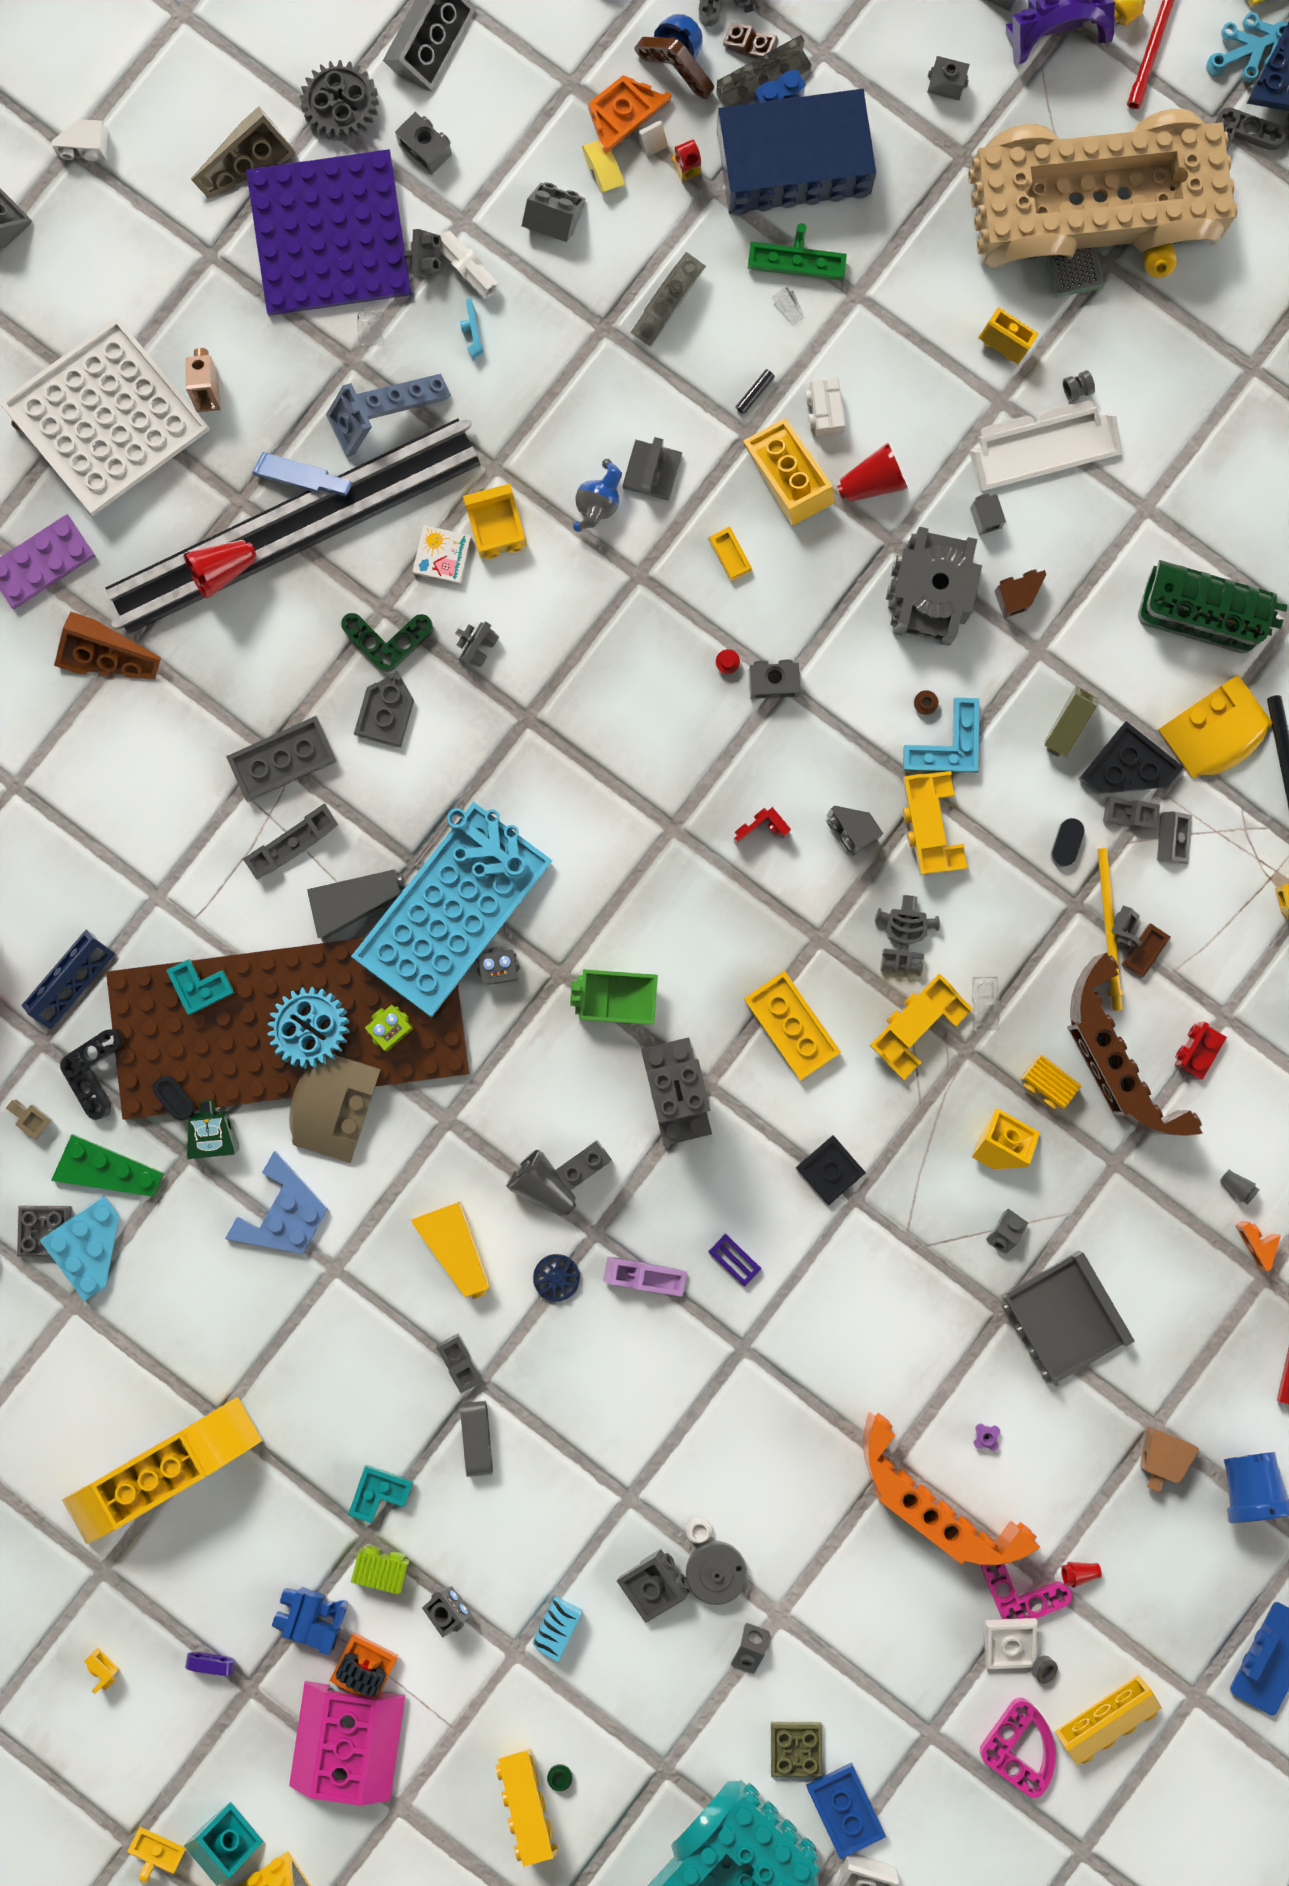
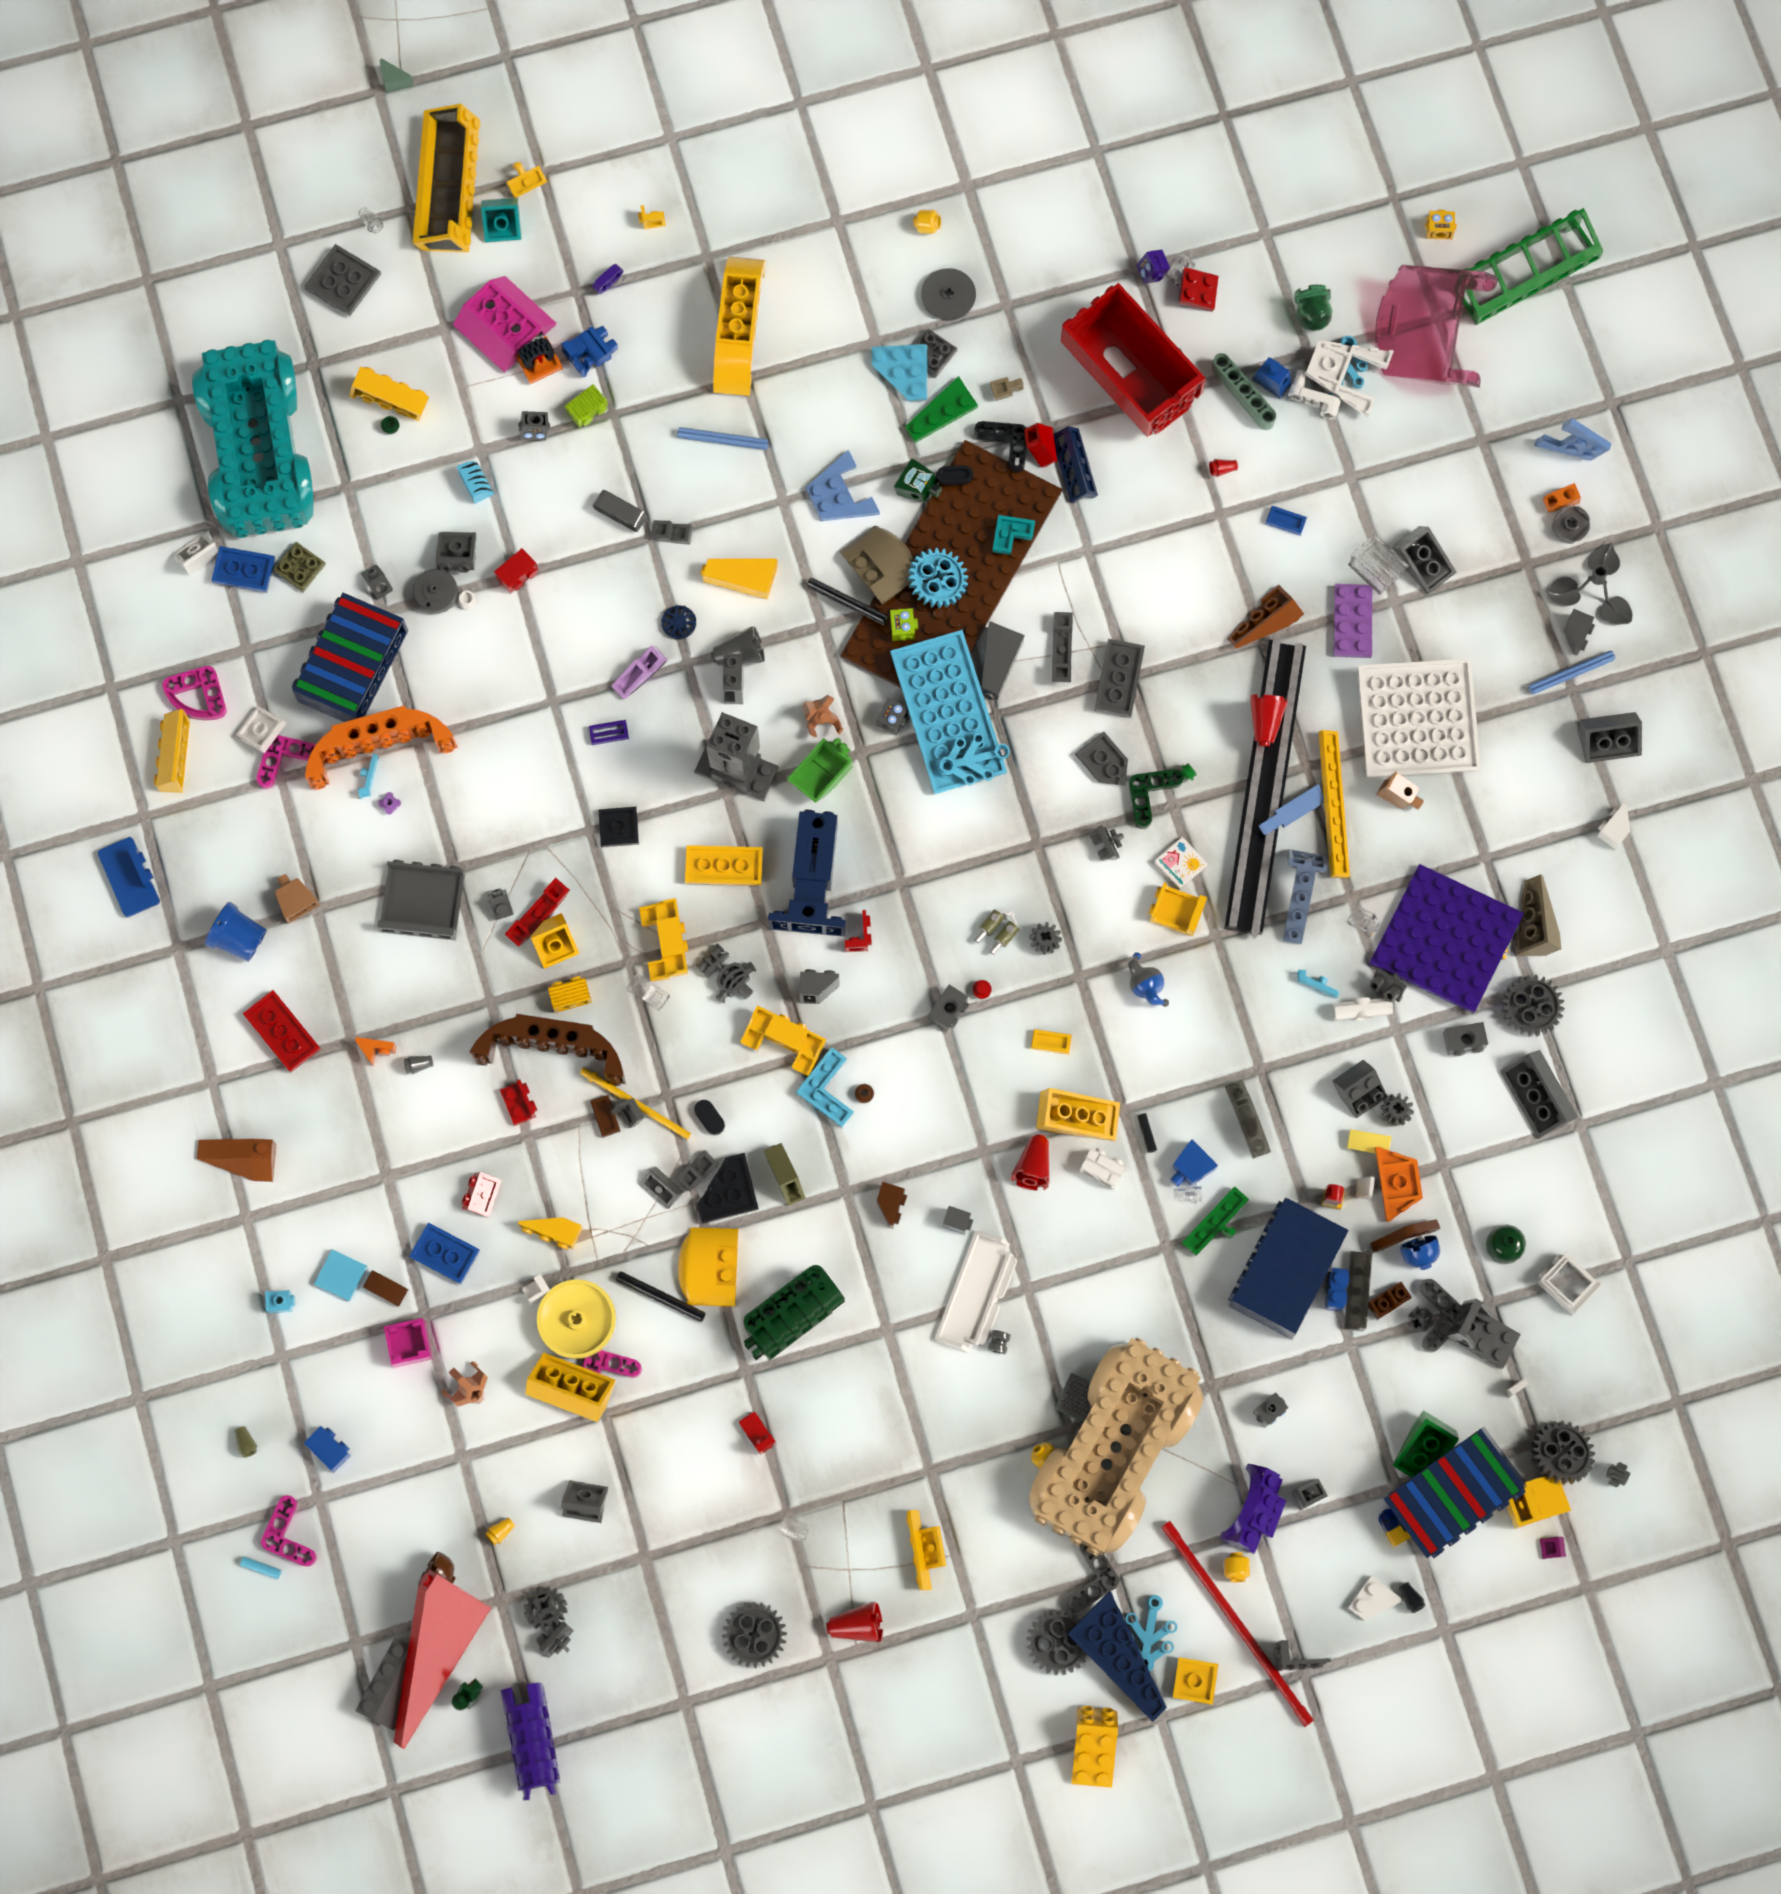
camera: 125 degrees right, 10 degrees down
teal plate [348,1465,413,1523] -> none
dark grey bracket [622,437,682,501] -> none
dark grey piece [886,527,982,646] -> none
yellow brick [978,307,1038,365] -> none
dark grey tile [1031,1656,1058,1684] -> none
red cone [1061,1562,1102,1588] -> none
none -> dark blue brick [292,592,408,722]
none -> medium azure piece [358,754,379,799]
none -> red brick [494,548,539,594]
none -> red slope [505,877,570,947]
none -> medium blue axle [677,427,769,450]
none -> dark blue brick [768,809,846,937]
none -> nougat piece [802,695,843,737]
none -> black axle [807,578,889,625]
none -> olive piece [974,909,1020,955]
none -> red slope [1024,423,1057,468]
none -> dark grey gear [1029,922,1062,955]
none -> blue torso [1170,1139,1218,1187]
none -> green plate [1180,763,1197,781]
none -> yellow tile [1318,730,1350,878]
none -> dark grey gear [1380,1093,1414,1127]

